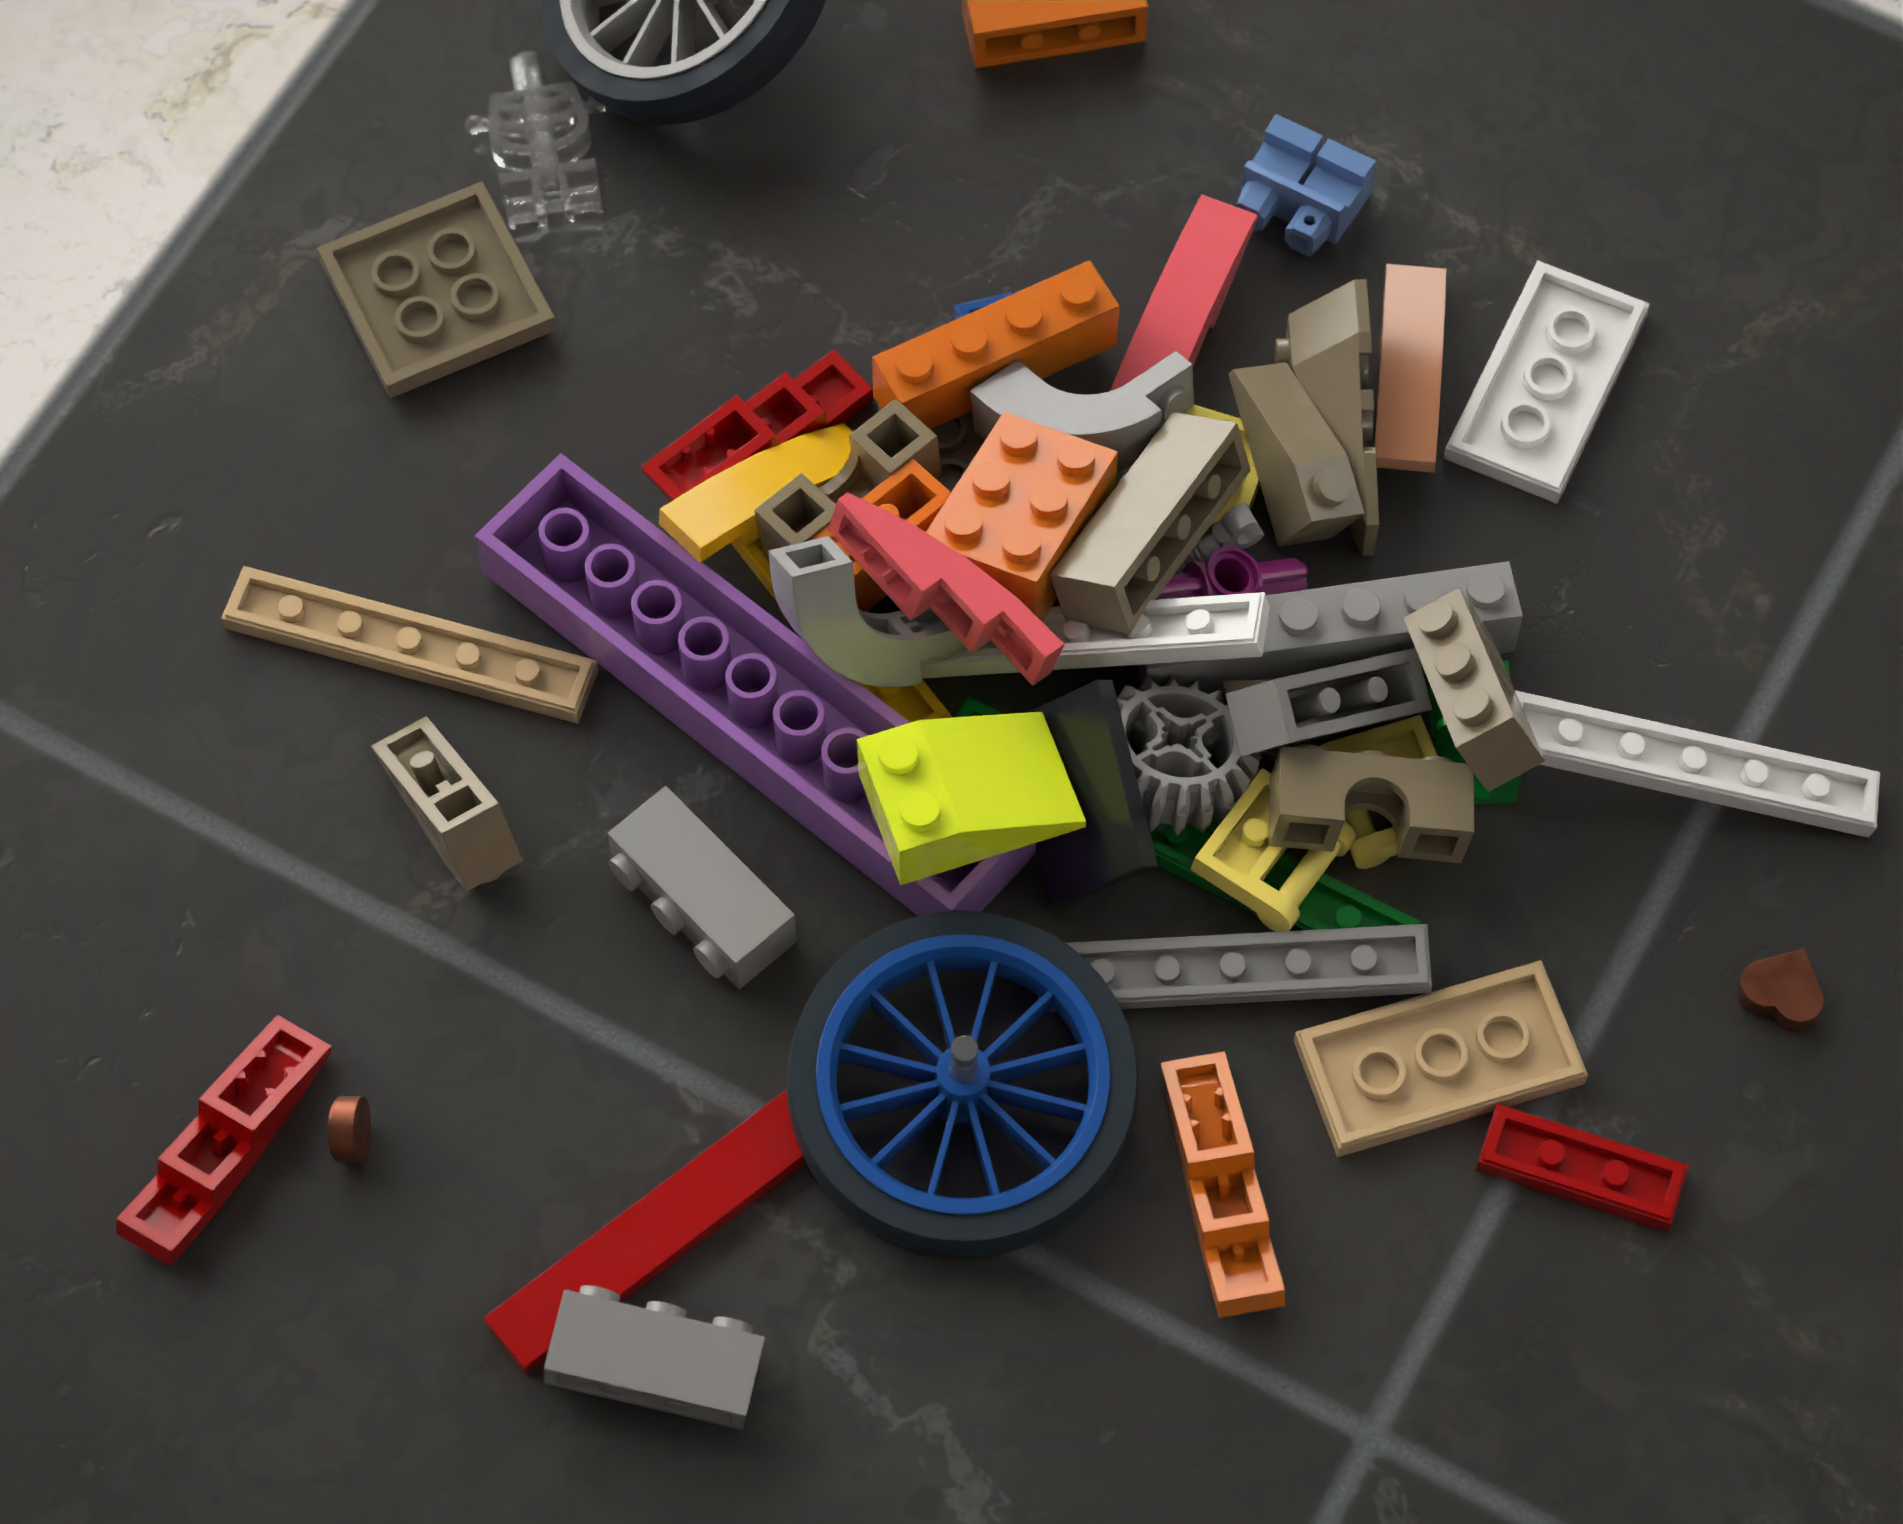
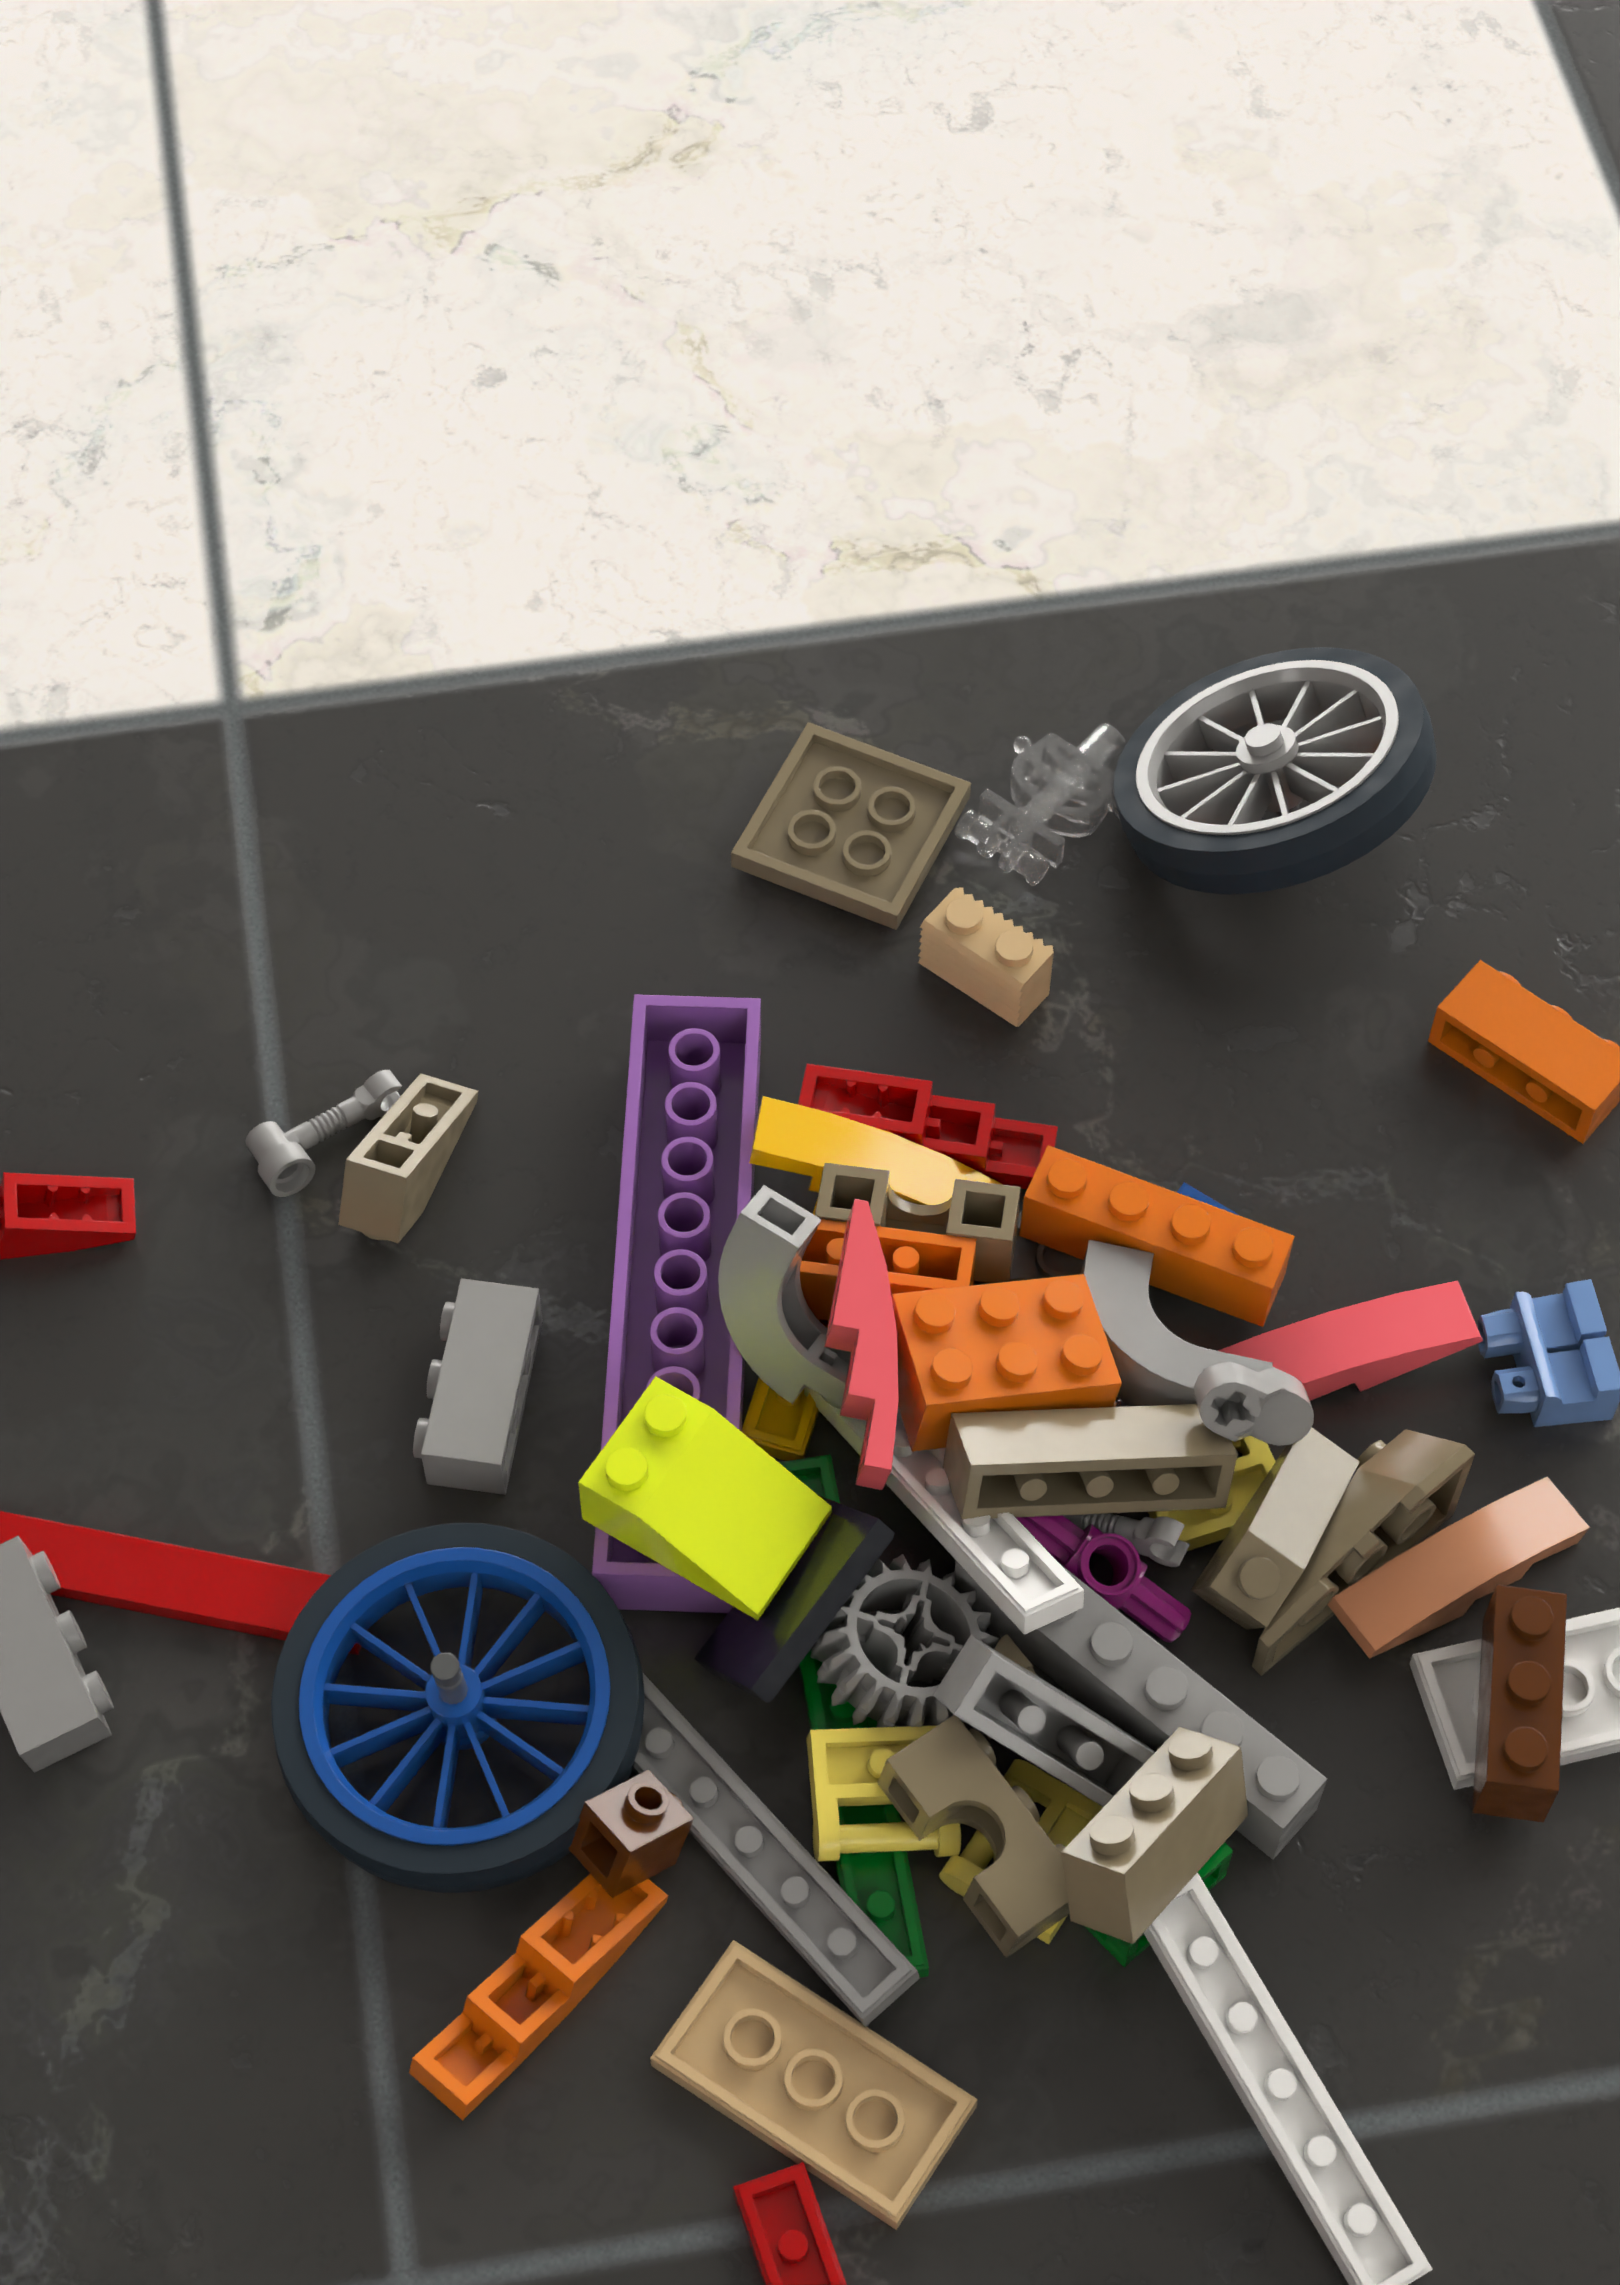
camera: 50 degrees right, 5 degrees down
tan tile [221,566,599,724] -> none
copper tile [328,1096,371,1163] -> none
none -> light grey brick [245,1070,402,1197]
none -> reddish brown brick [568,1769,694,1898]
none -> tan brick [918,887,1054,1027]
none -> light grey piece [1194,1362,1314,1446]
none -> reddish brown brick [1472,1584,1567,1823]

